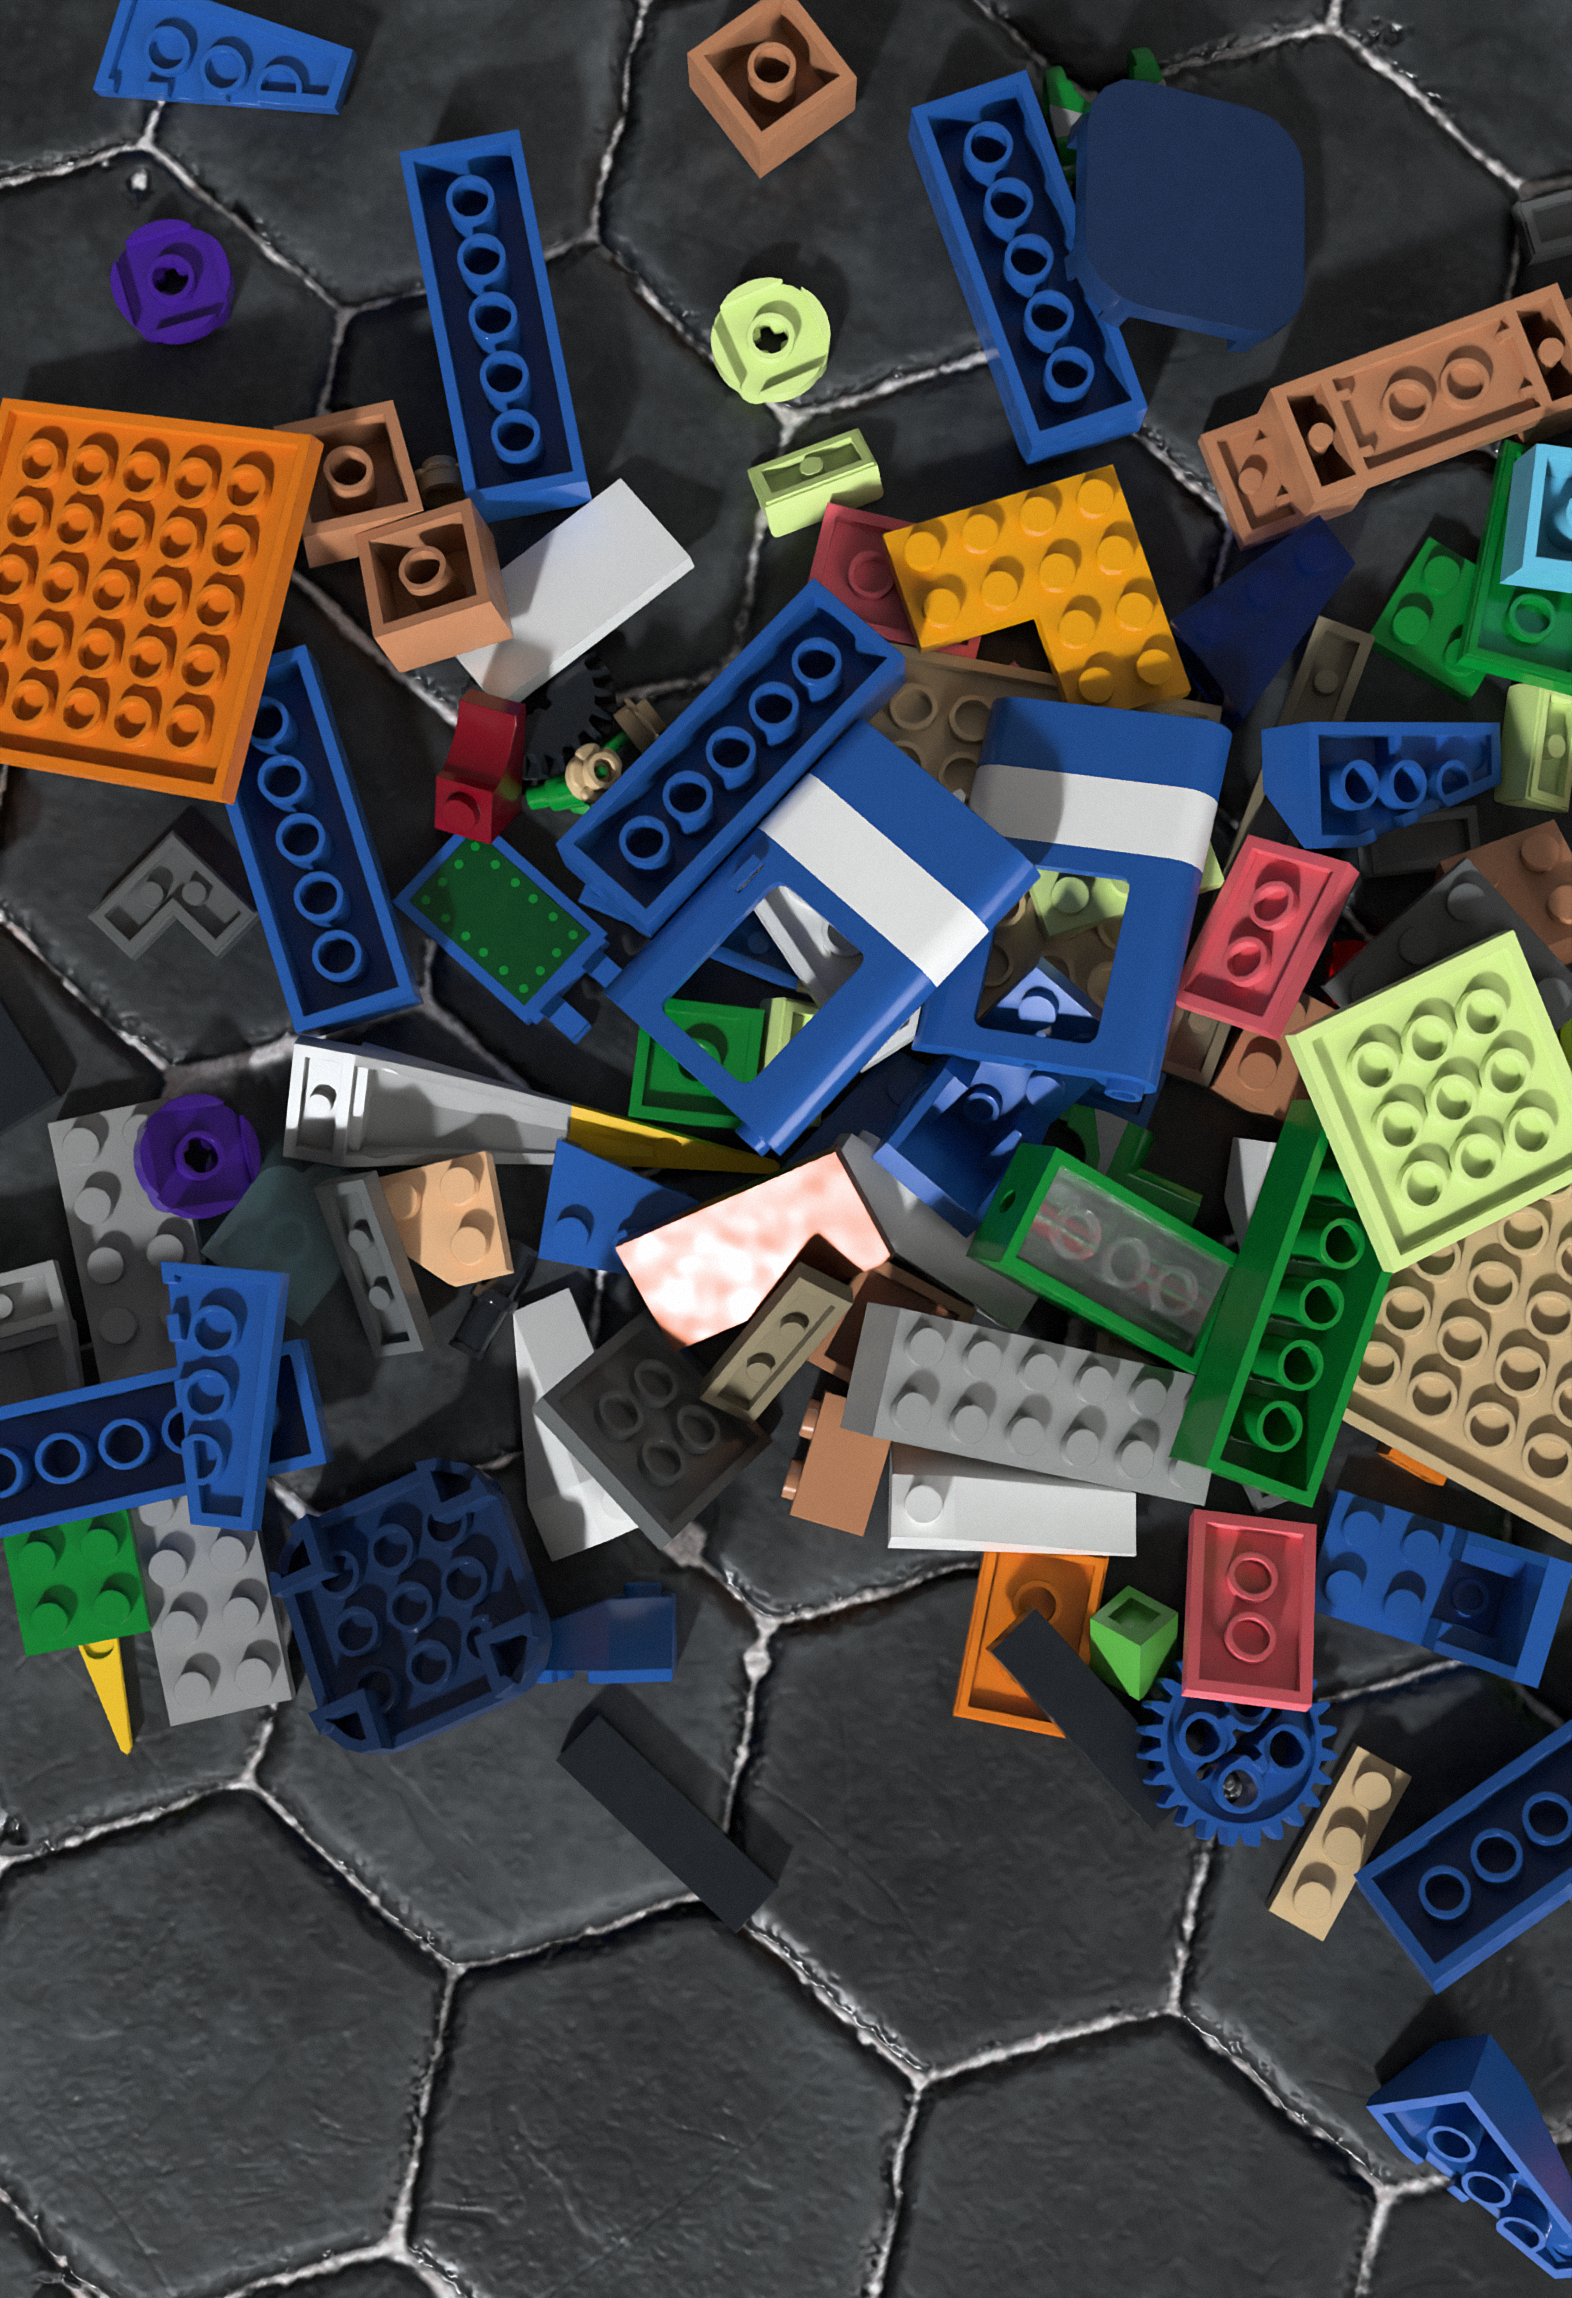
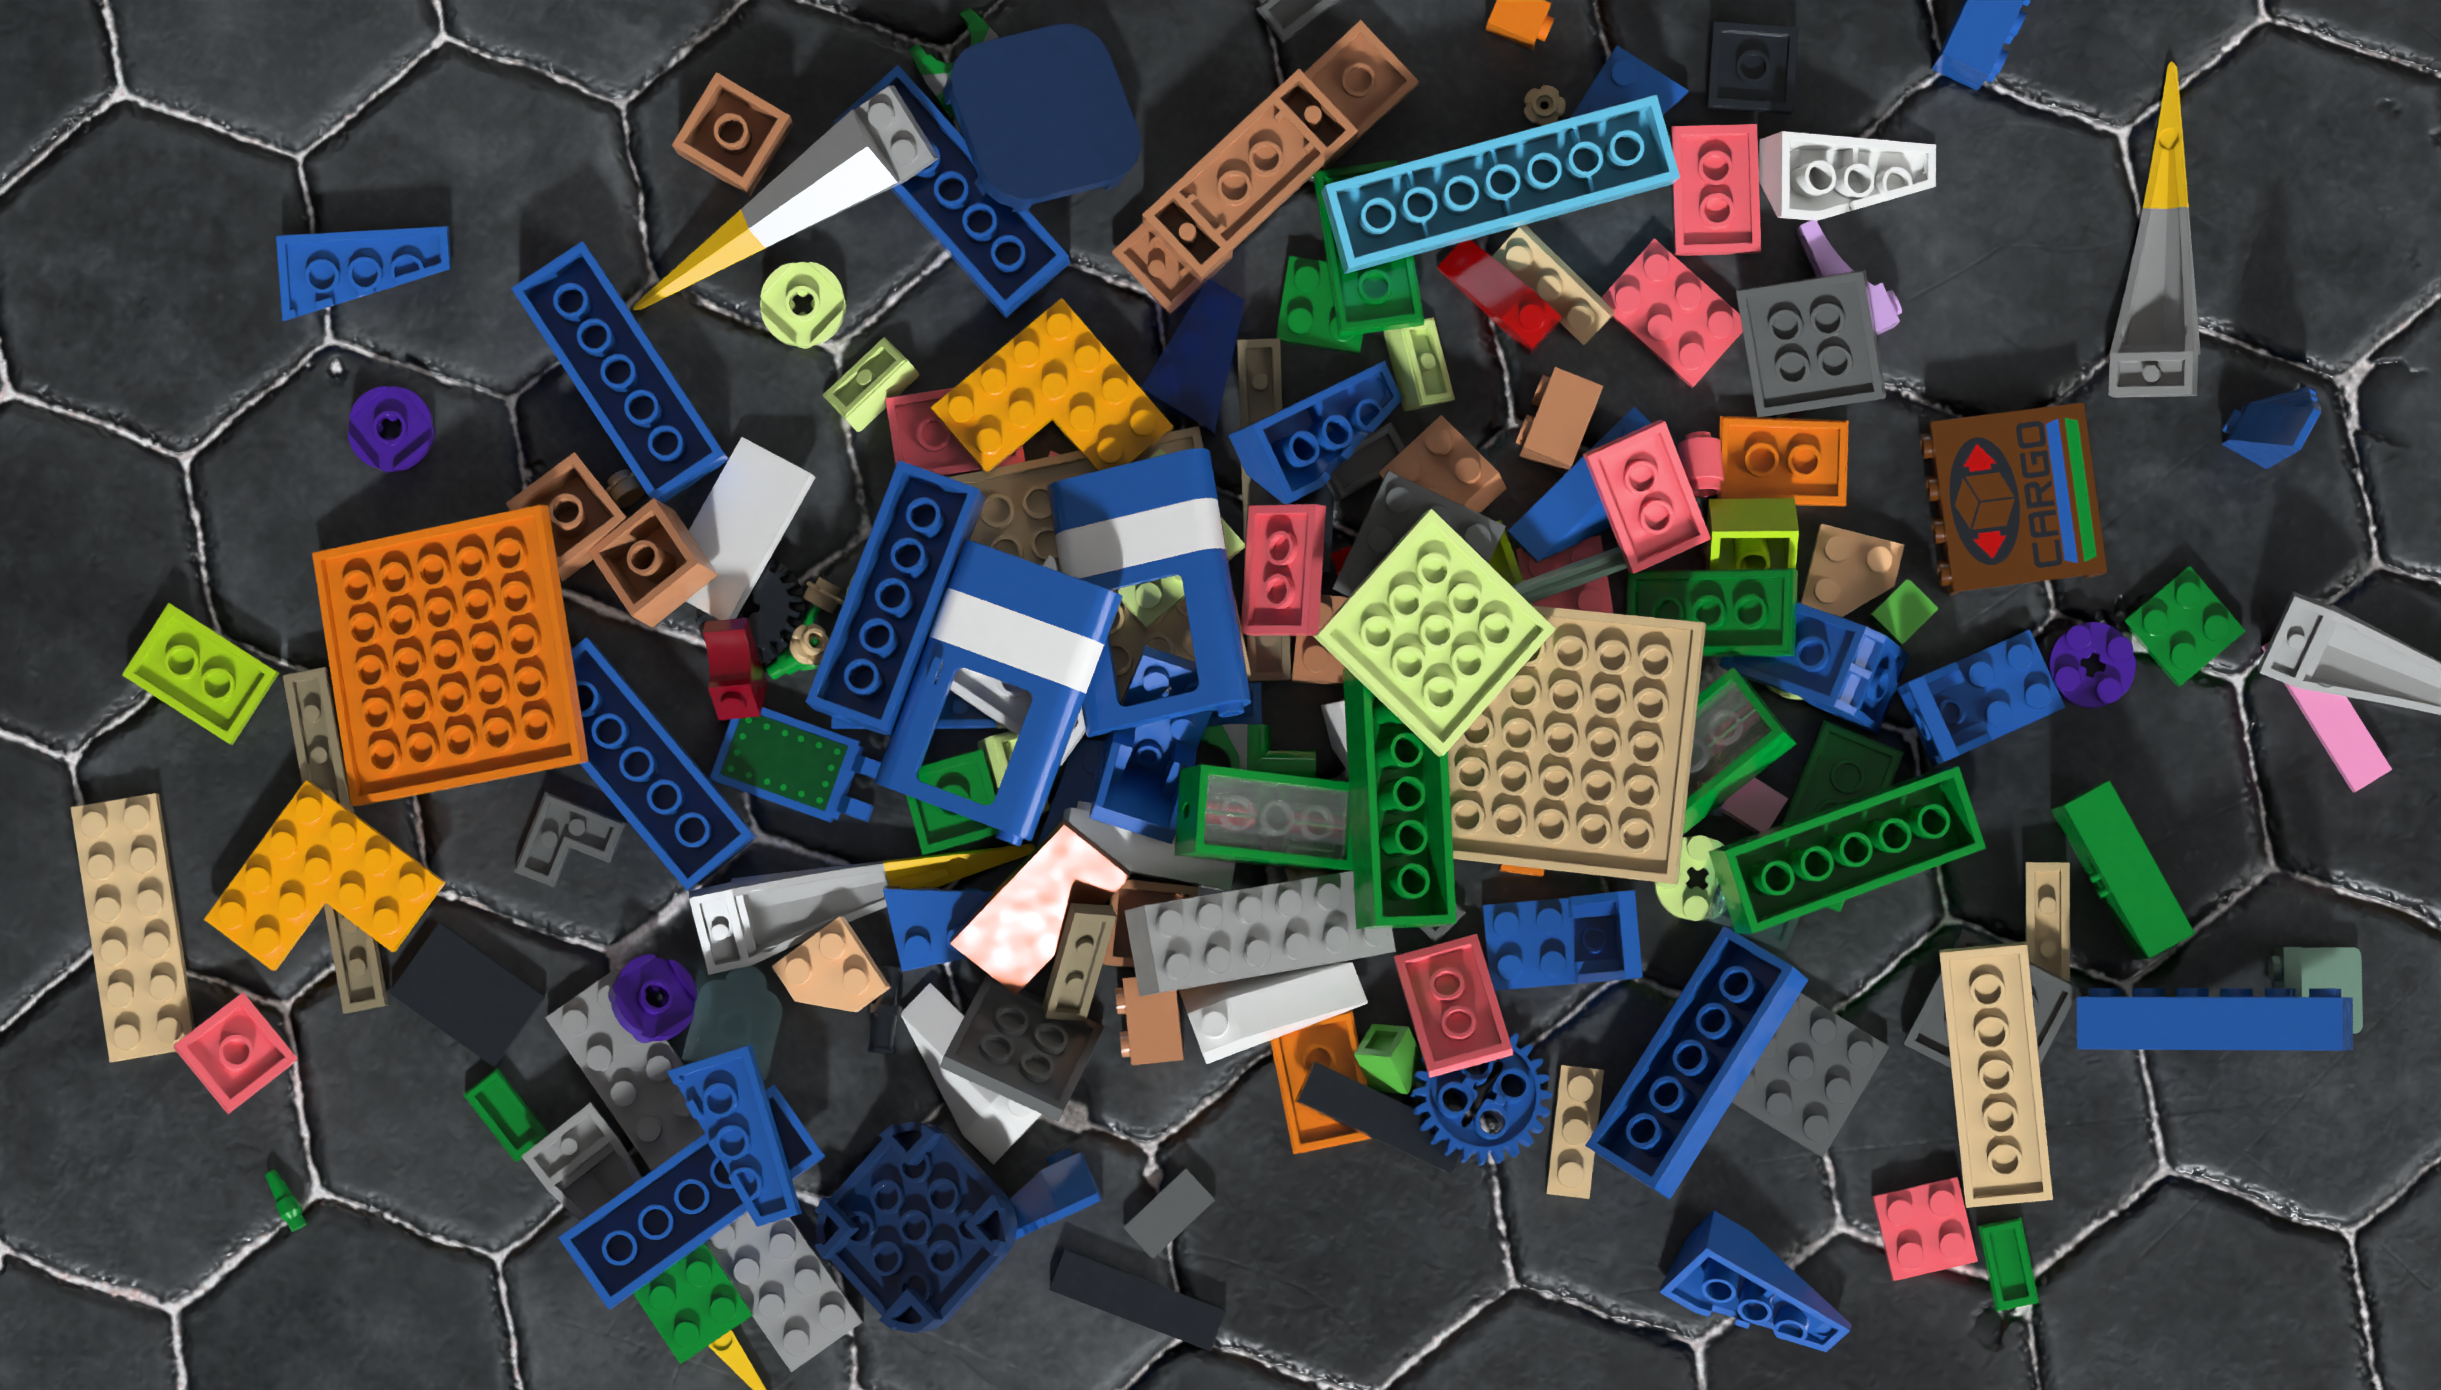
camera: 20 degrees left, 0 degrees up
dark grey plate [314,1170,437,1358] -> none
none -> light grey plate [632,86,939,310]
none -> dark grey tile [1123,1168,1216,1259]

